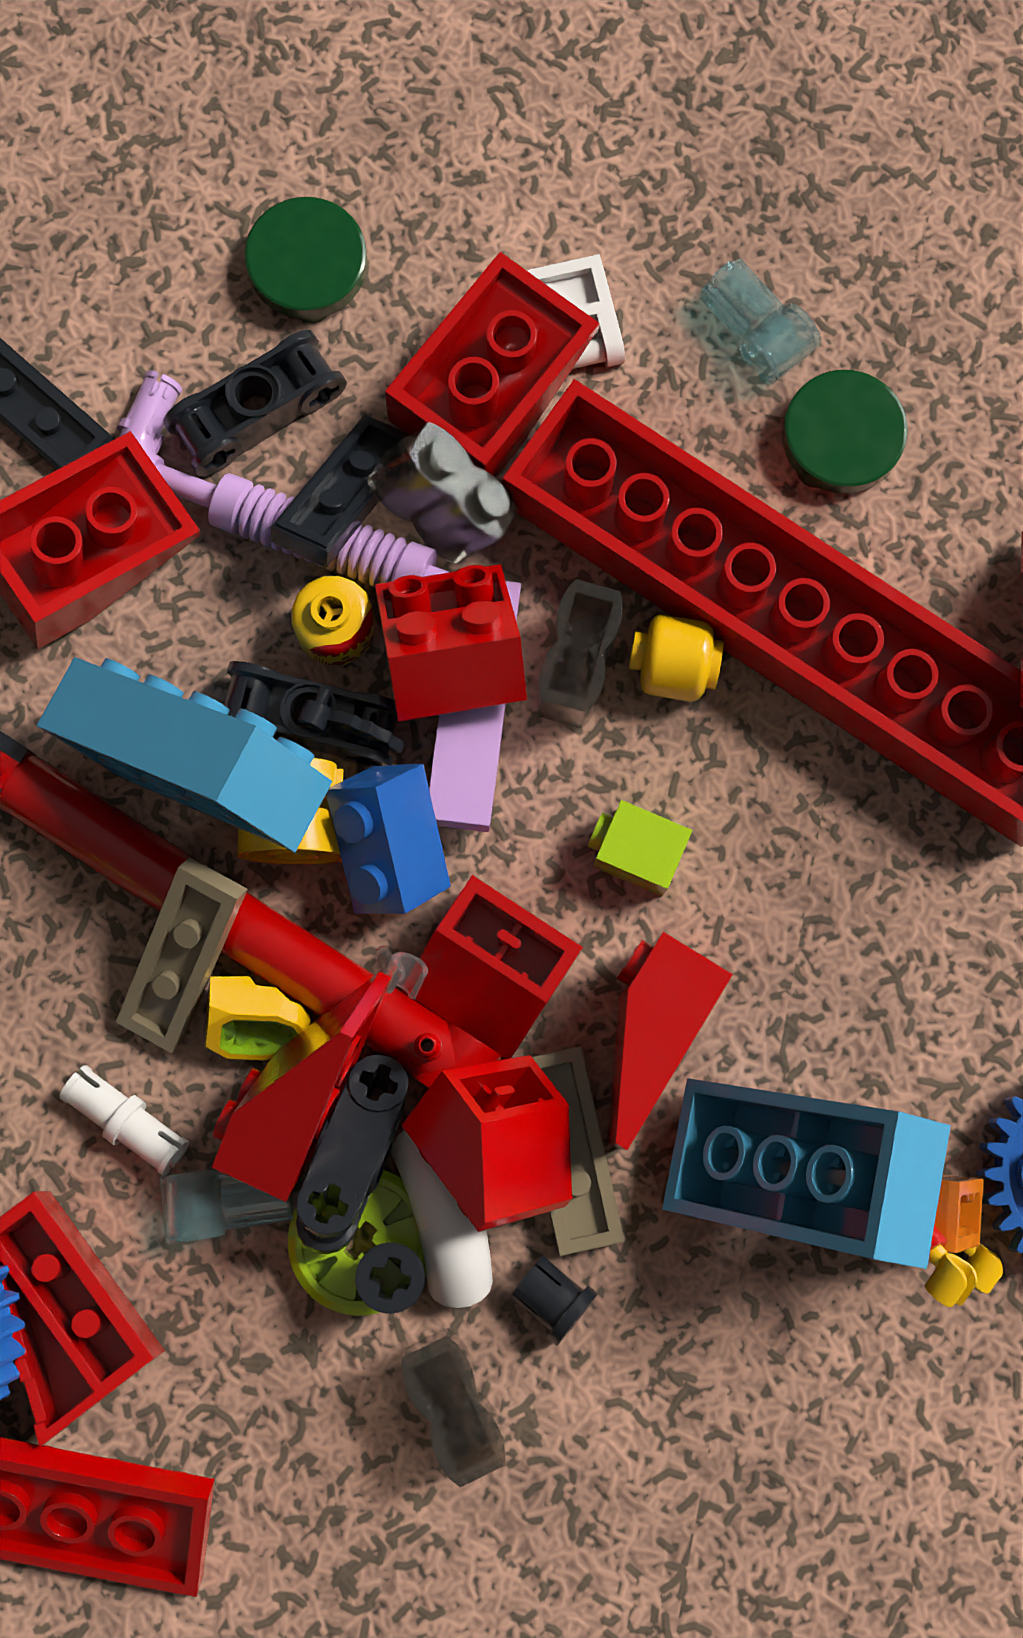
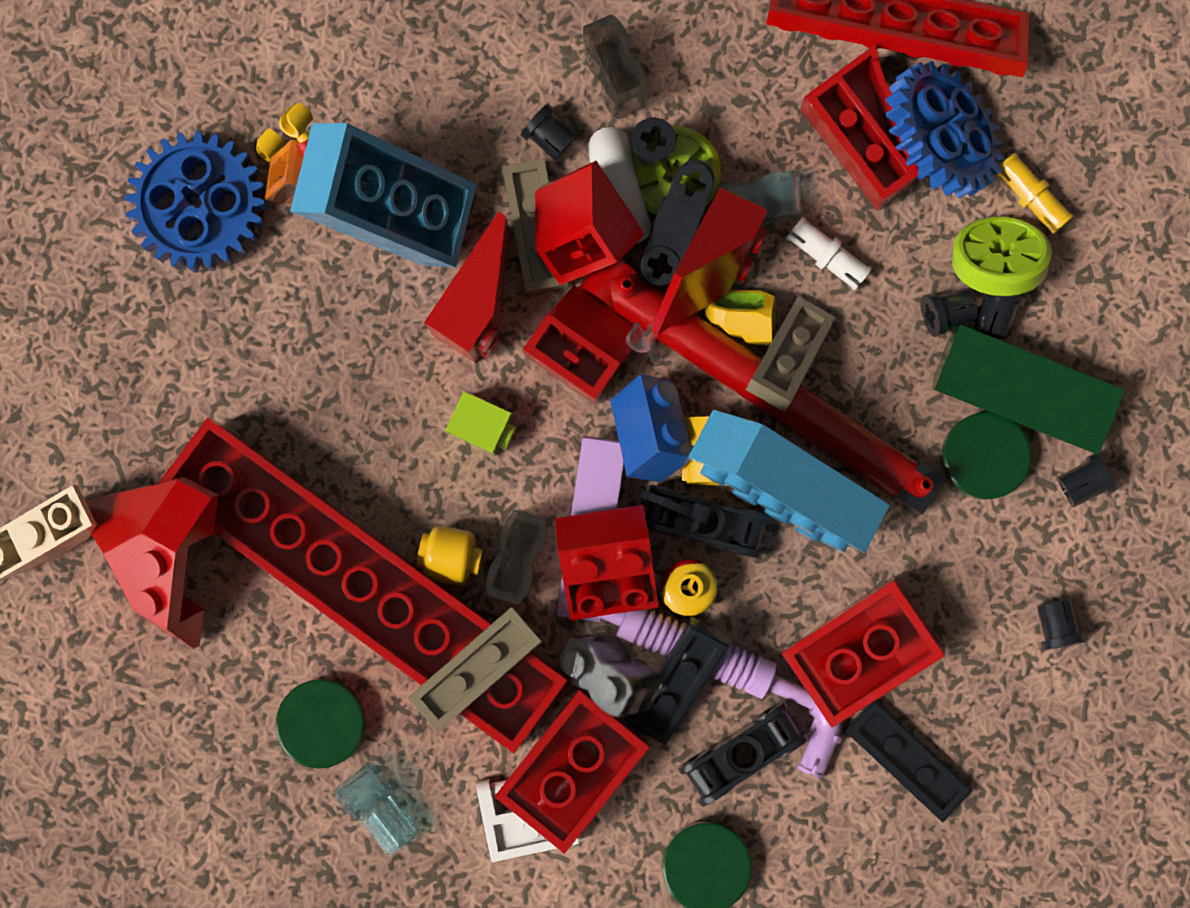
camera: 170 degrees left, 5 degrees up
none -> dark tan plate [408,607,542,733]

